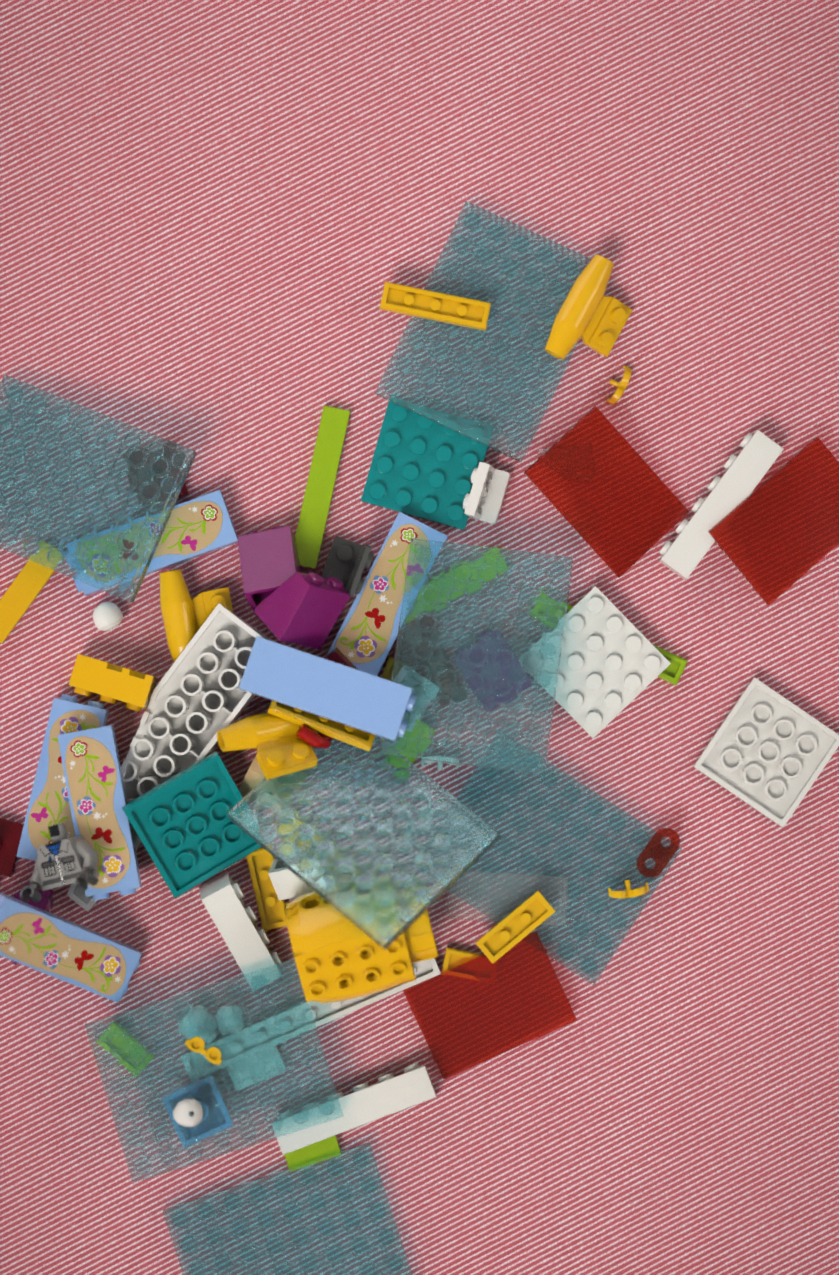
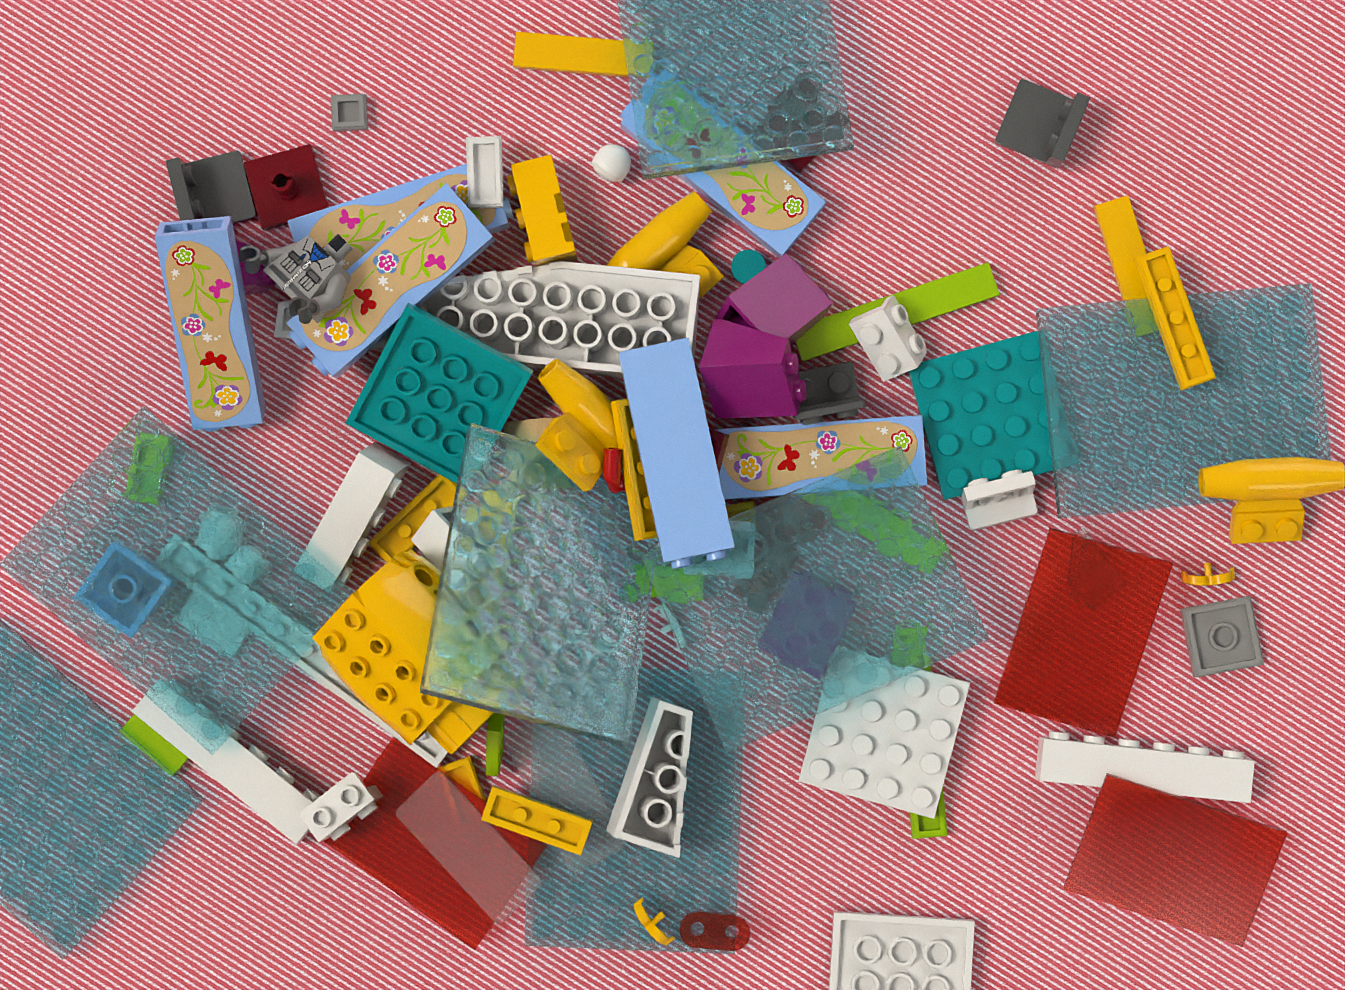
camera: 60 degrees right, 0 degrees up
white piece [173,1099,203,1127] -> none
yellow piece [185,1036,223,1065] -> none
none -> white bracket [299,772,383,842]
none -> clear piece [396,772,542,923]
none -> white tile [466,136,504,209]
none -> lime tile [486,704,505,776]
none -> white wedge [606,697,693,858]
none -> teal tile [731,249,766,285]
none -> white bracket [849,295,927,382]
none -> dark grey bracket [995,79,1091,169]
none -> yellow tile [1093,195,1159,339]
none -> light grey tile [1180,596,1264,678]

